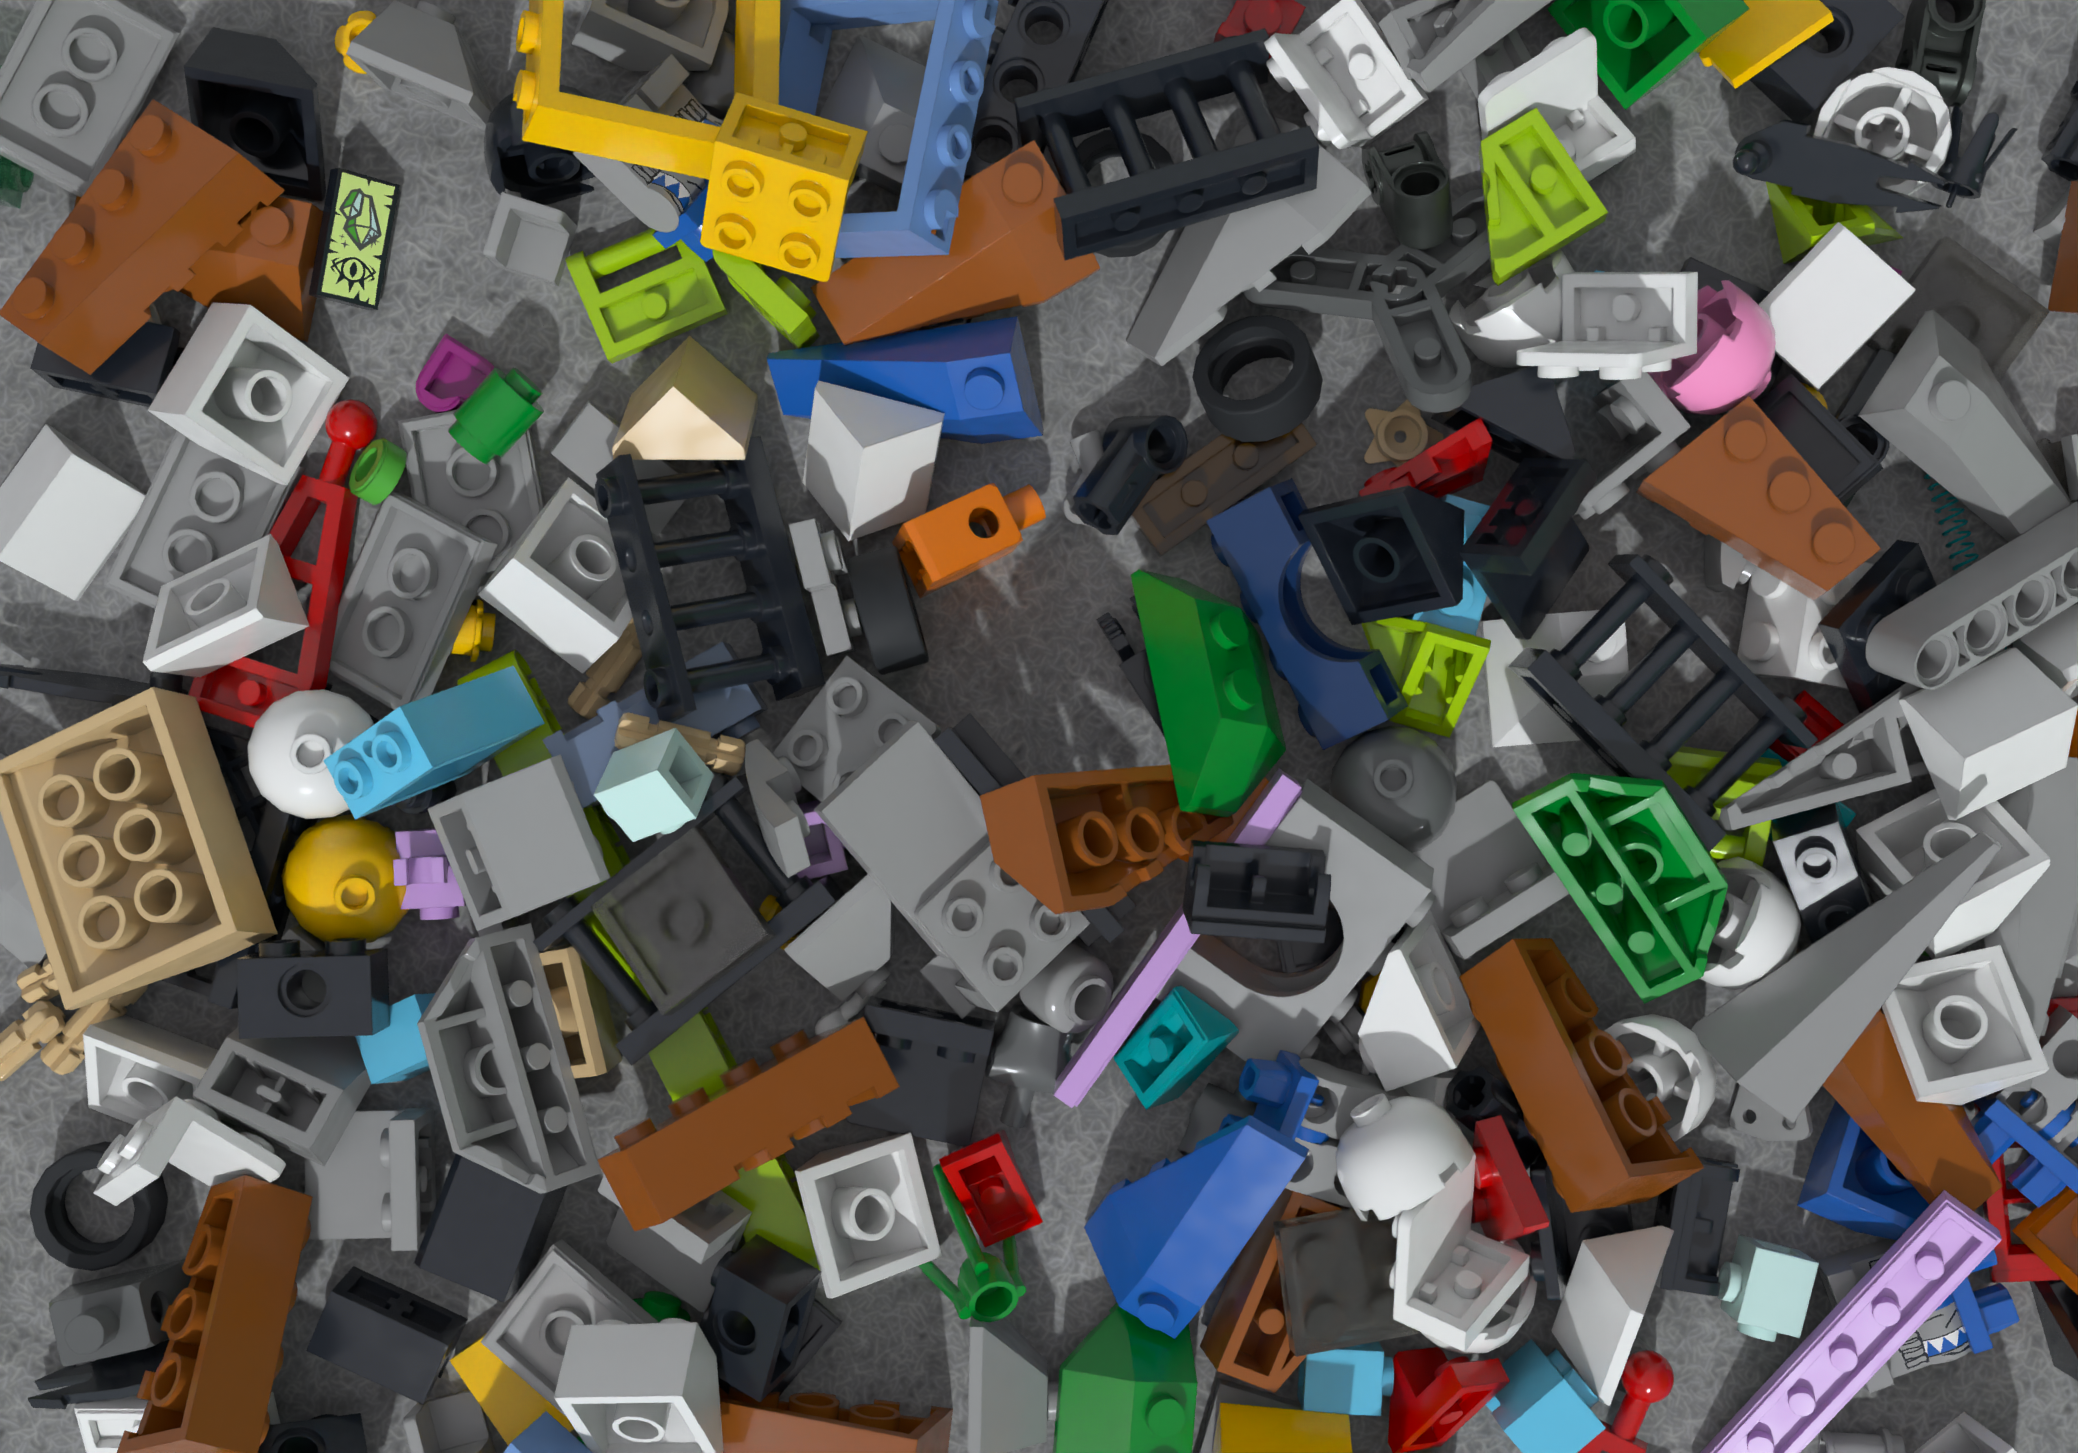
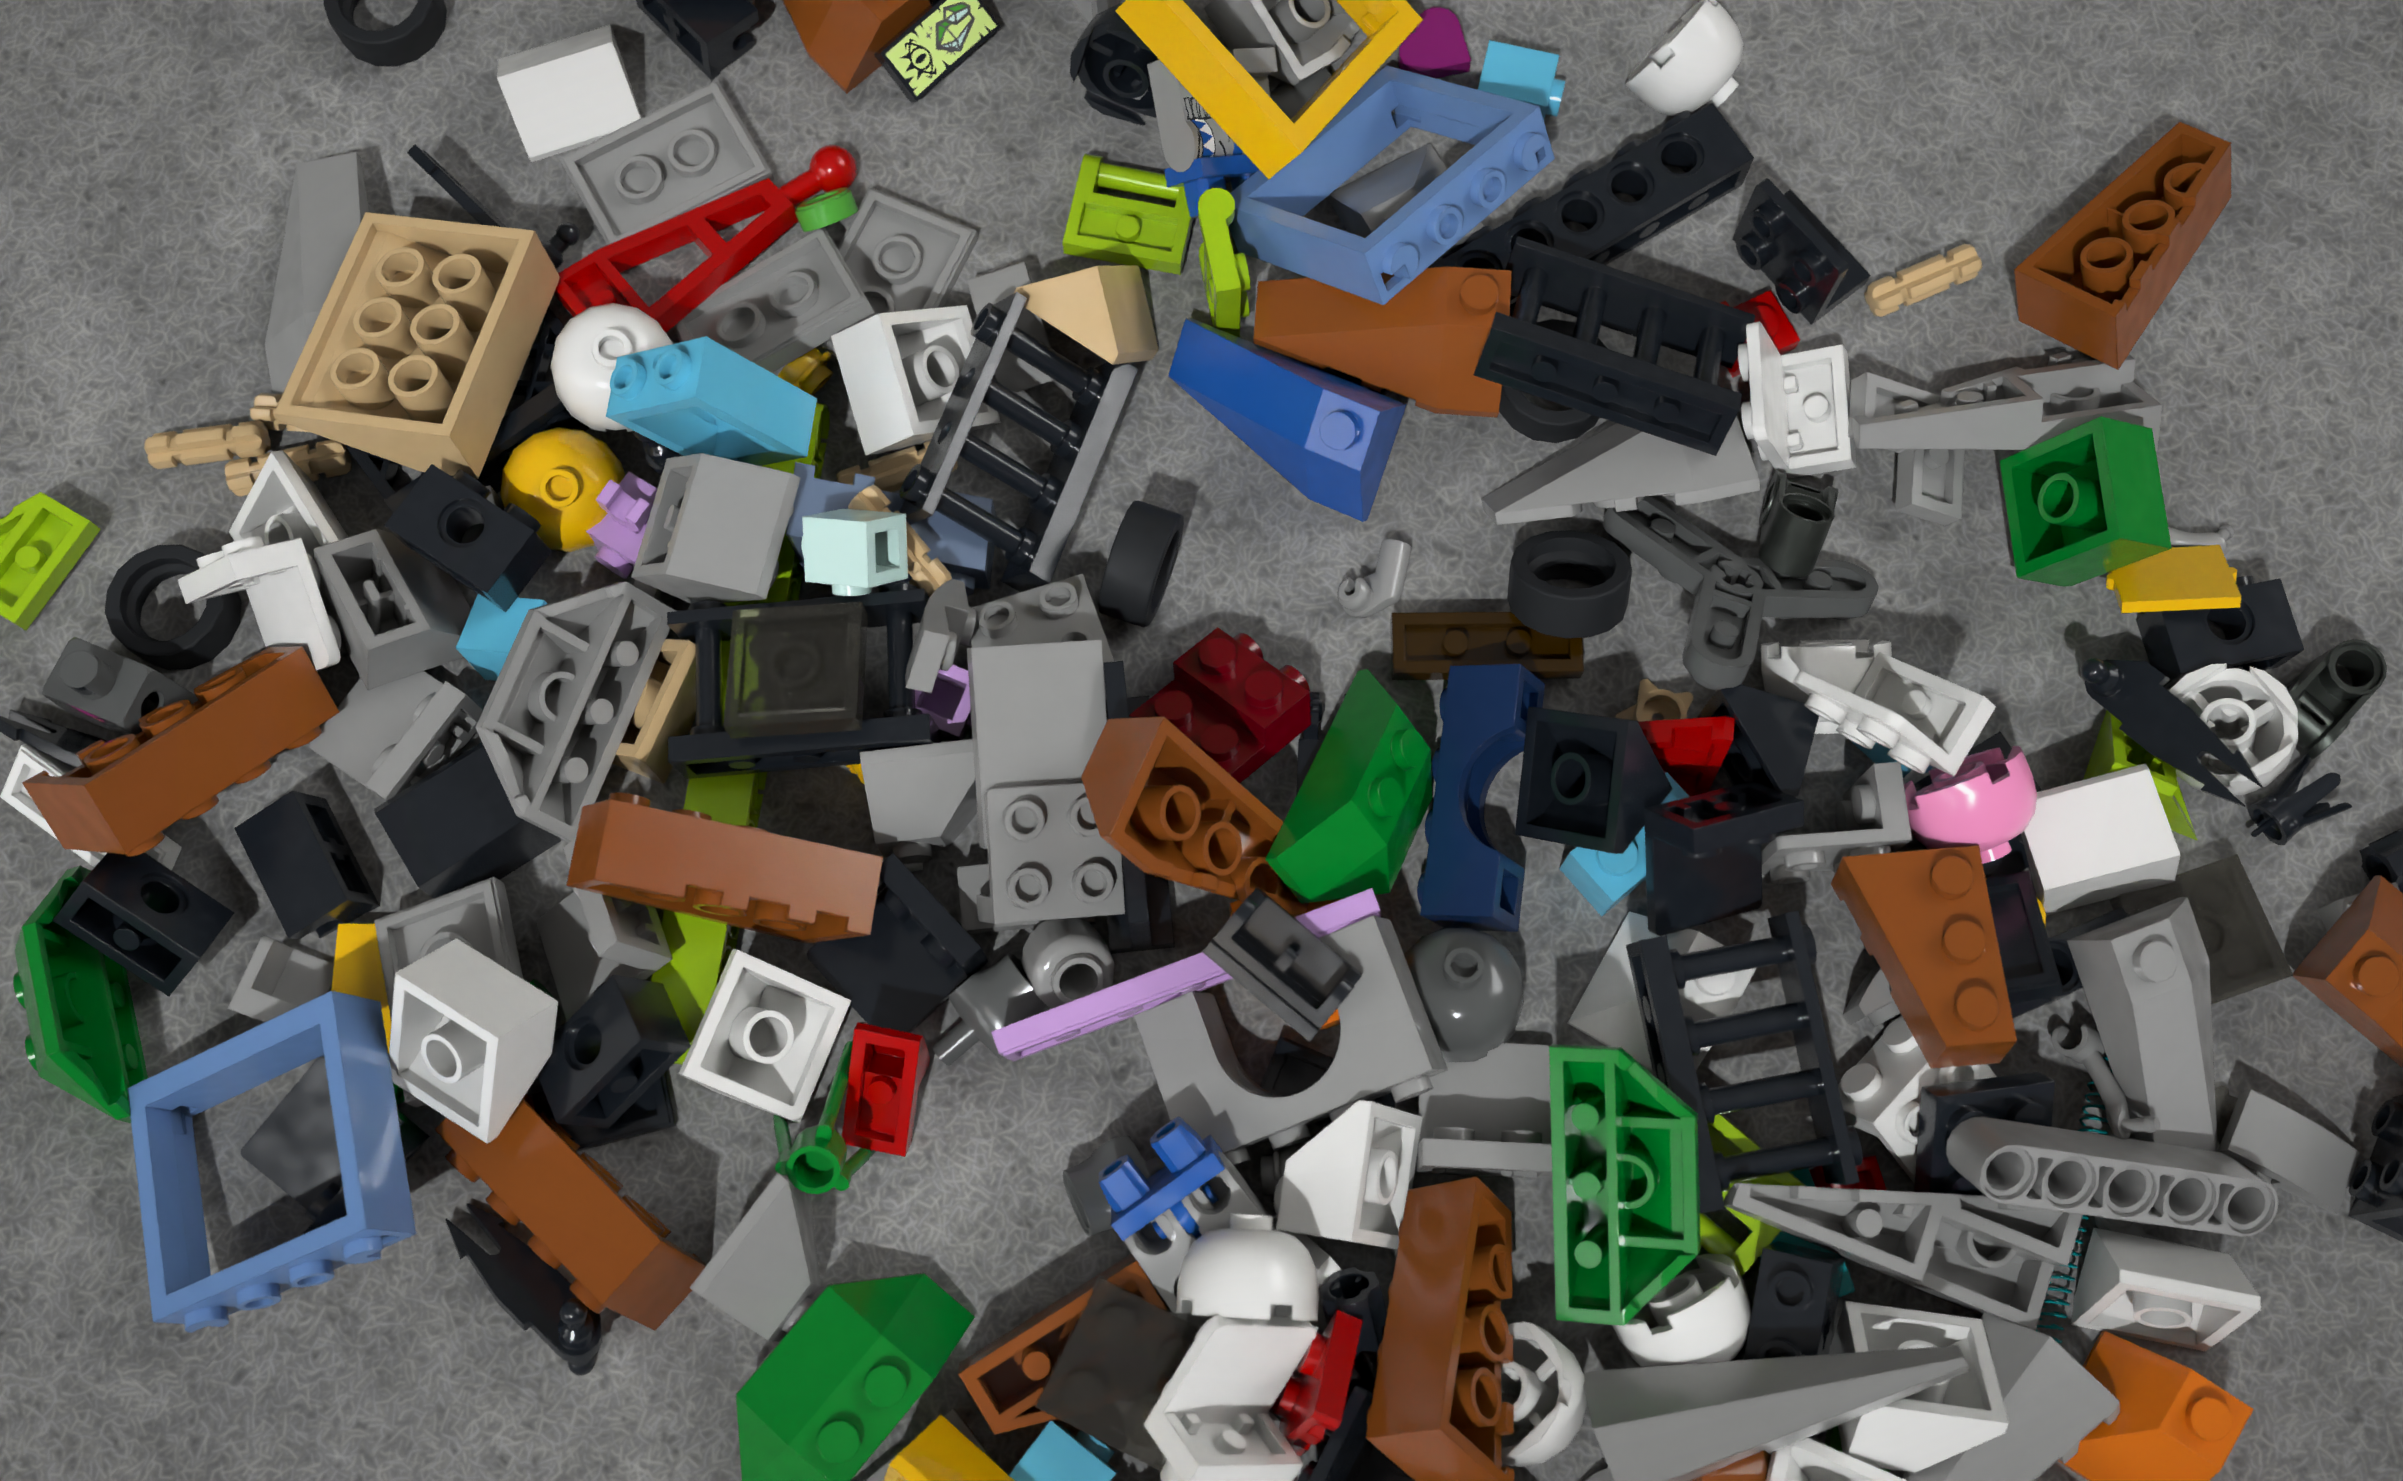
camera: 40 degrees right, 15 degrees down
white slope [143,534,309,677] -> none
white slope [148,302,349,485] -> none
magenta tile [416,333,496,413] -> none
green brick [448,367,544,464] -> none
light grey panel [483,192,578,287] -> none
yellow bracket [700,92,868,282] -> none
light grey plate [789,518,864,657] -> none
white slope [803,380,945,541] -> none
orange torso [892,483,1046,599] -> none
black piece [1071,415,1188,535] -> none
blue wedge [1084,1115,1309,1339] -> none
teal slope [1113,985,1239,1110] -> none
lime slope [1362,617,1491,738] -> none
white bracket [1478,28,1636,182] -> none
lime wing [1479,108,1608,286] -> none
white slope [1899,648,2078,820] -> none
none -> dark red plate [1129,627,1311,783]
none -> light grey piece [2051,1023,2160,1139]

